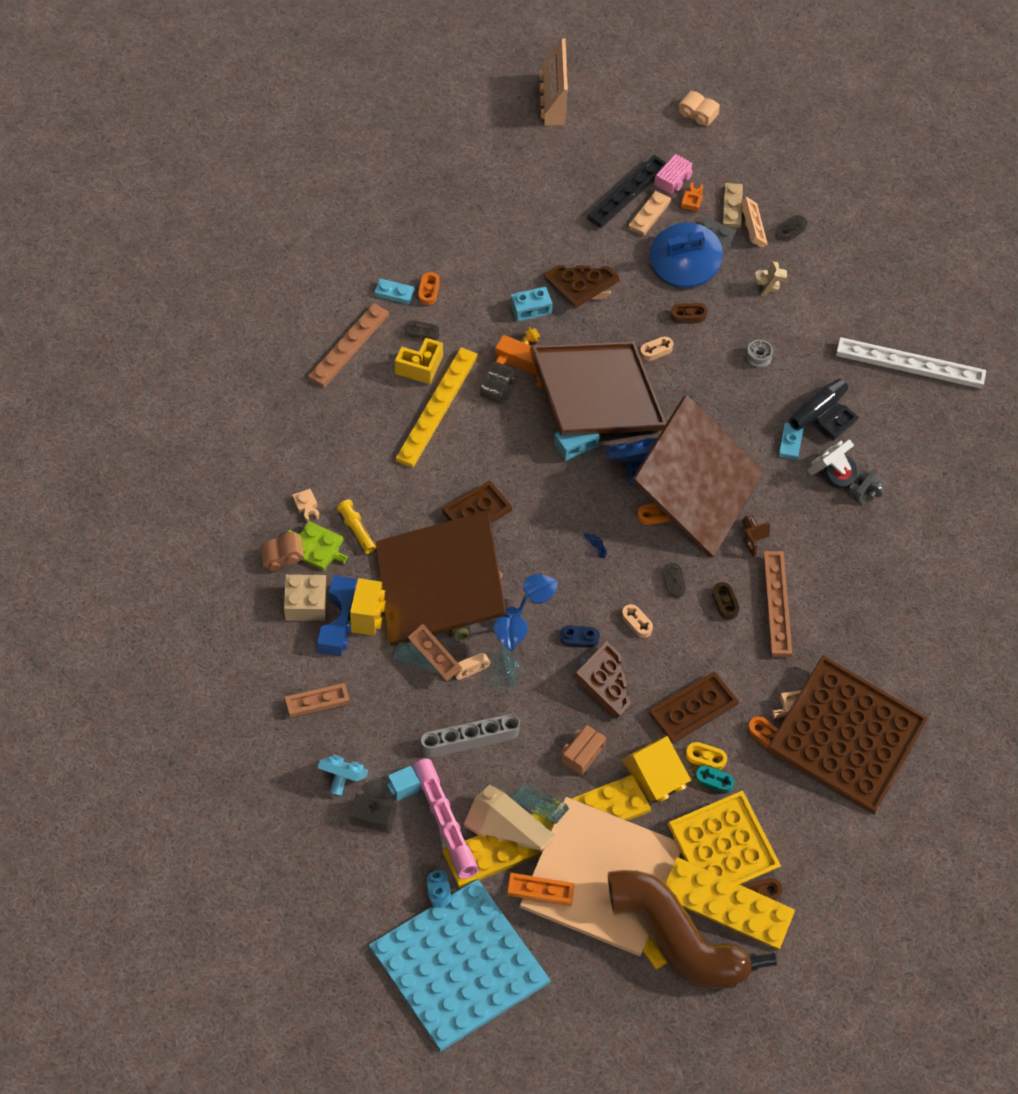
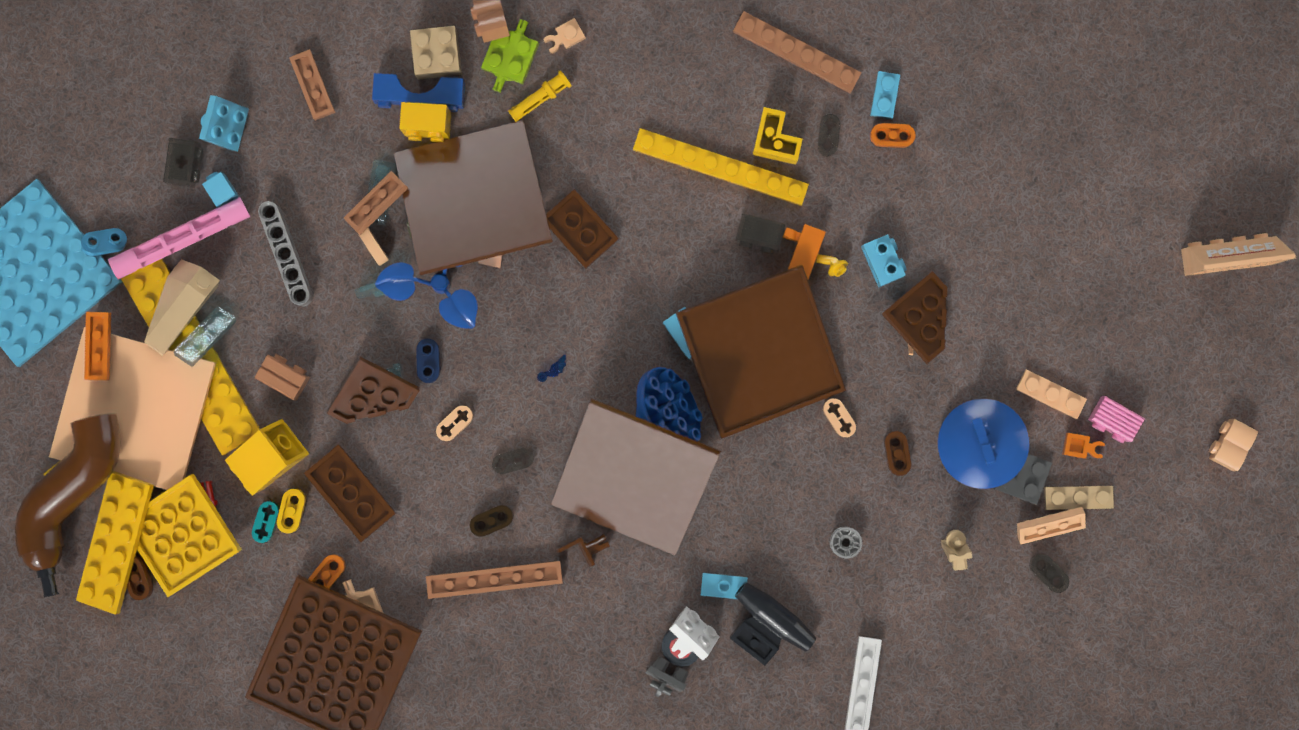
camera: 85 degrees right, 30 degrees up
black plate [587,155,667,228] -> none

